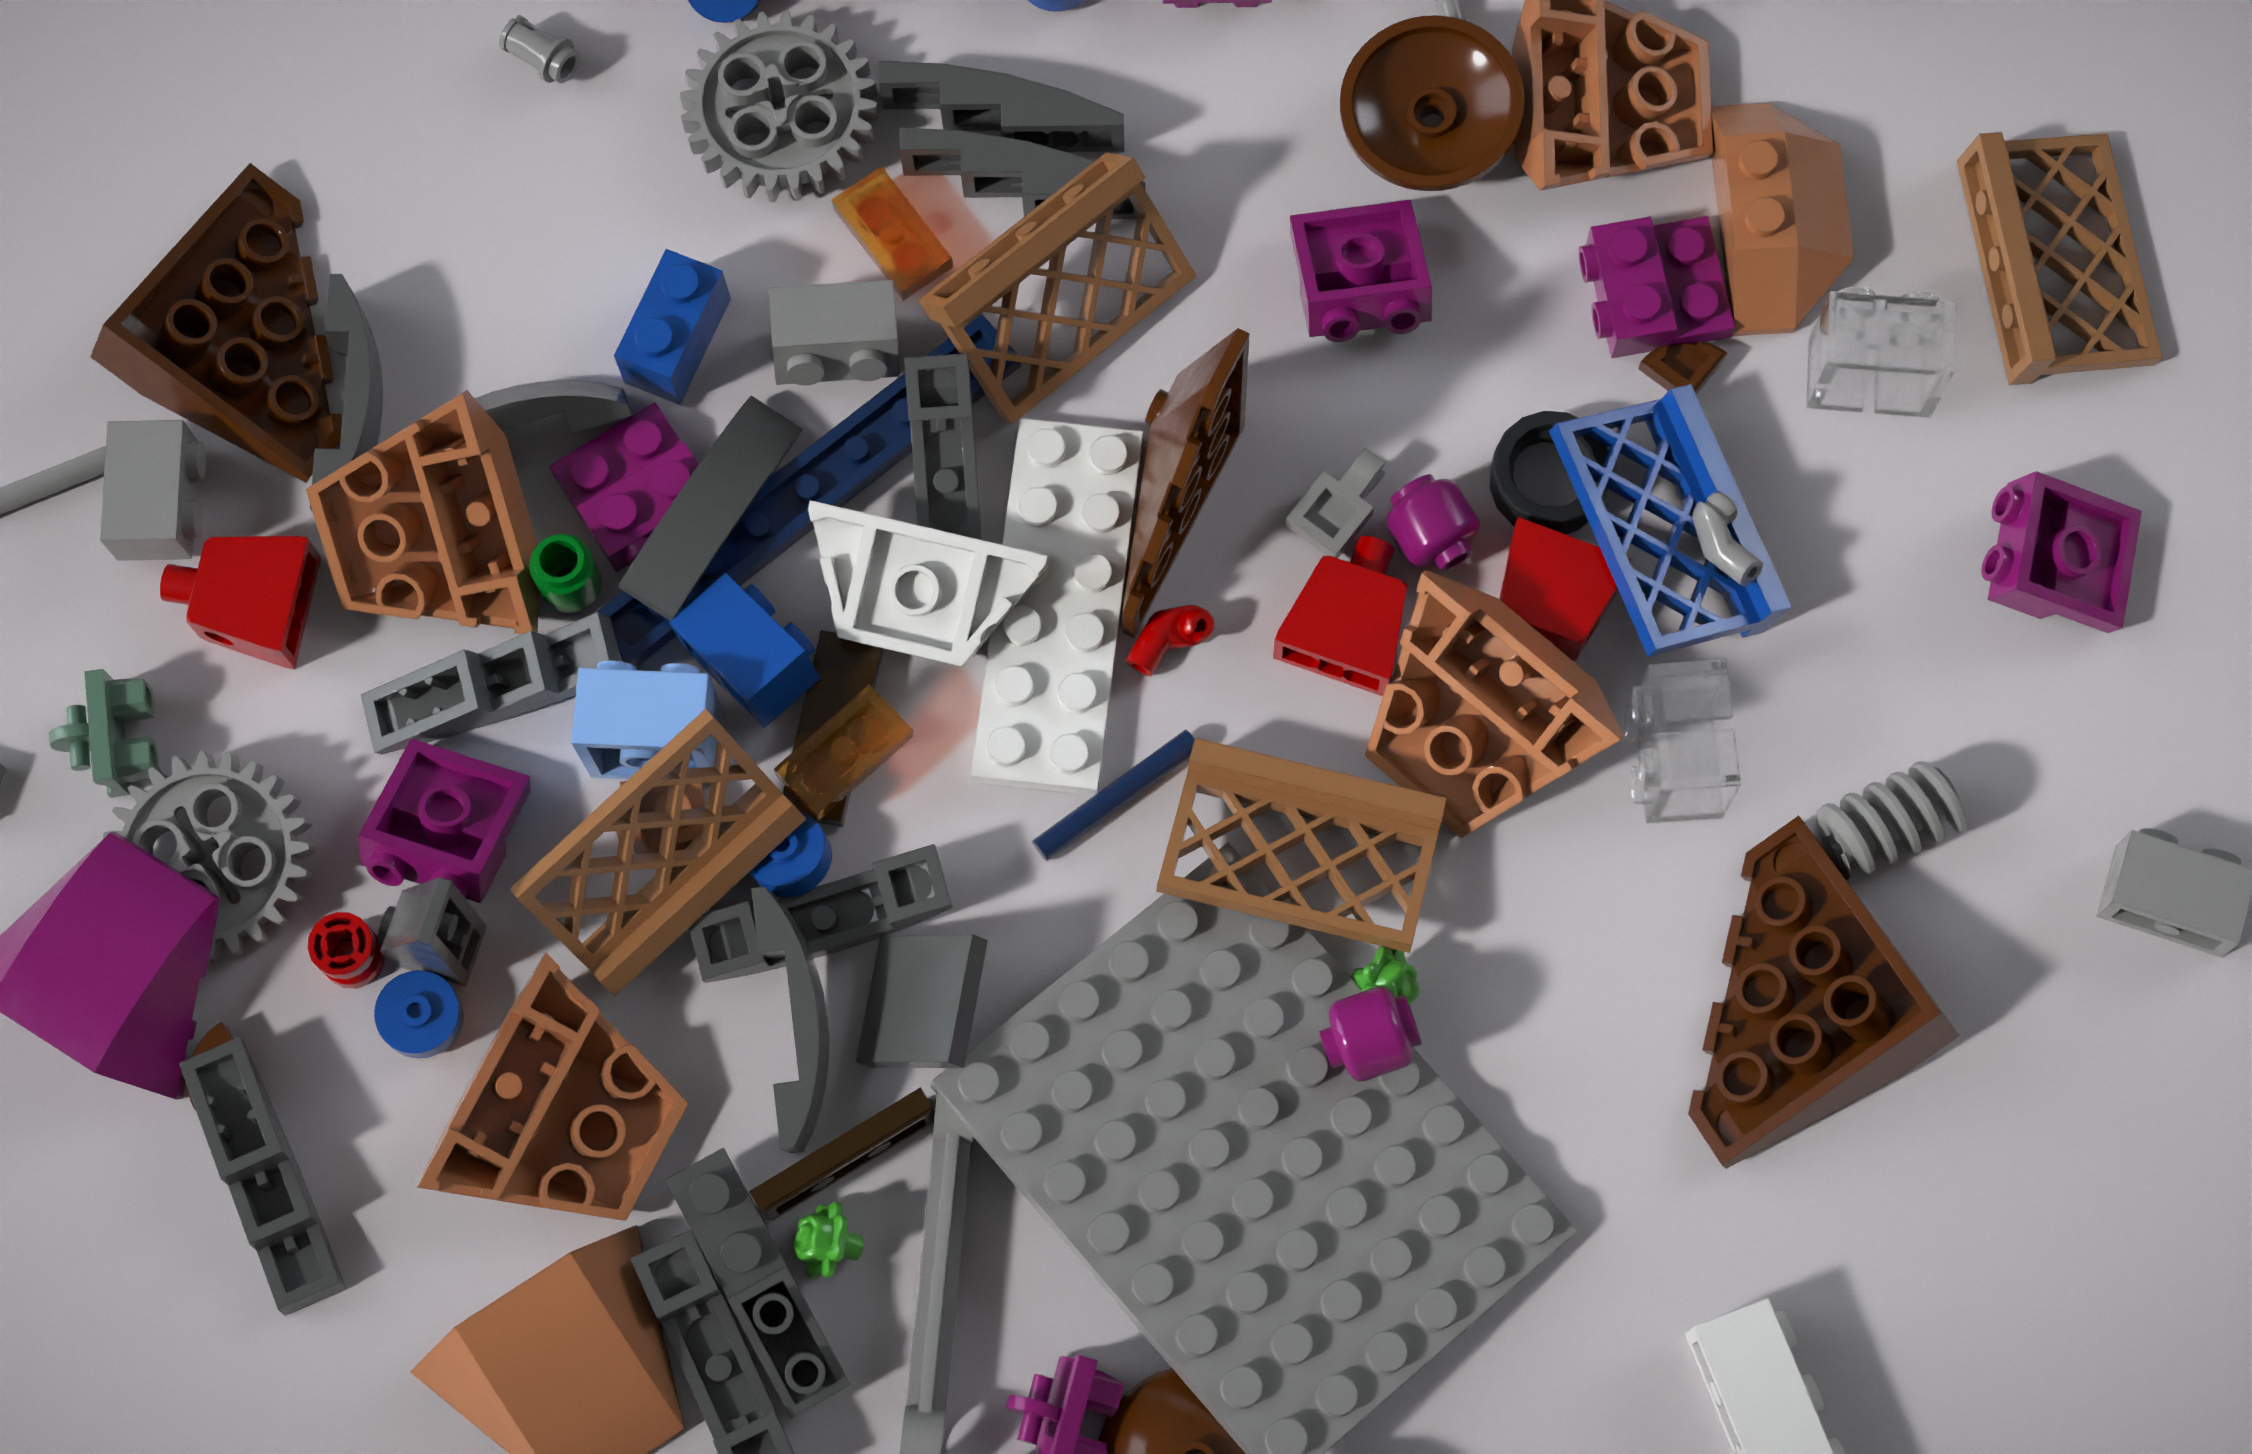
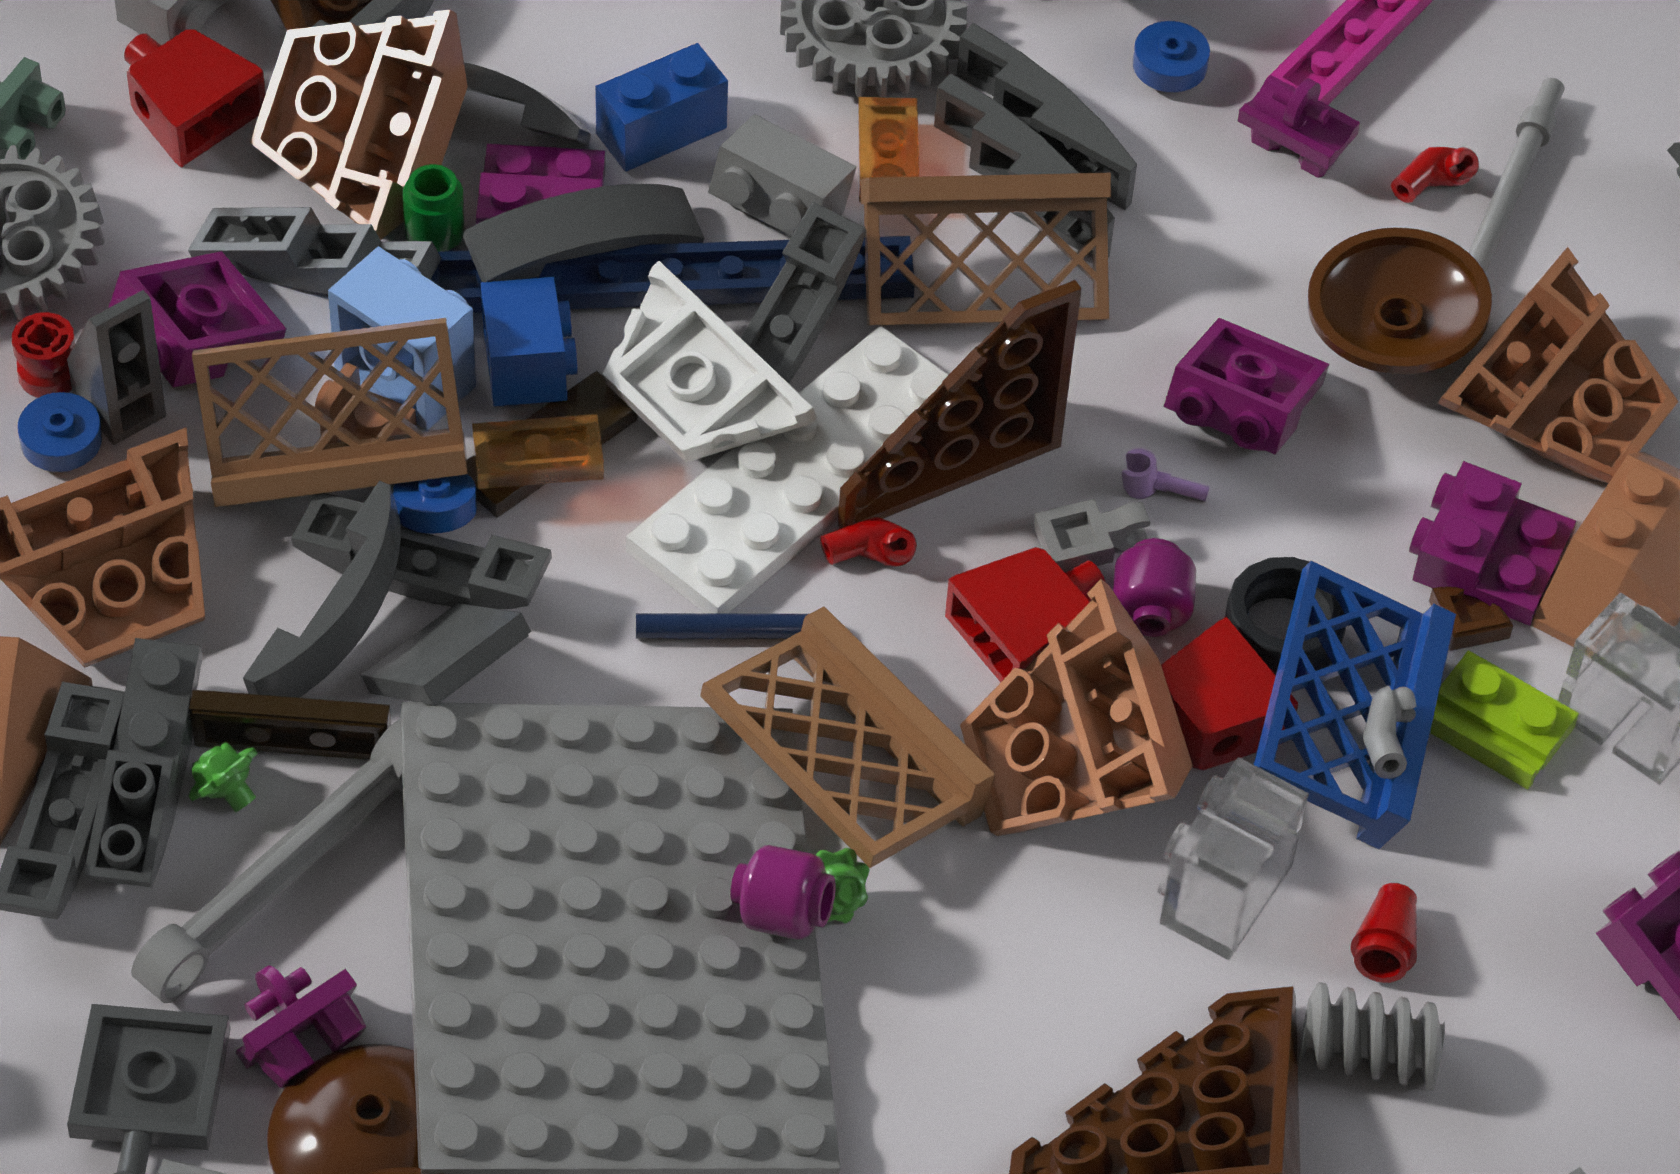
camera: 30 degrees right, 20 degrees down
none -> lavender hand [1122,448,1209,501]
none -> red cone [1350,883,1417,983]
none -> lime plate [1430,650,1579,790]

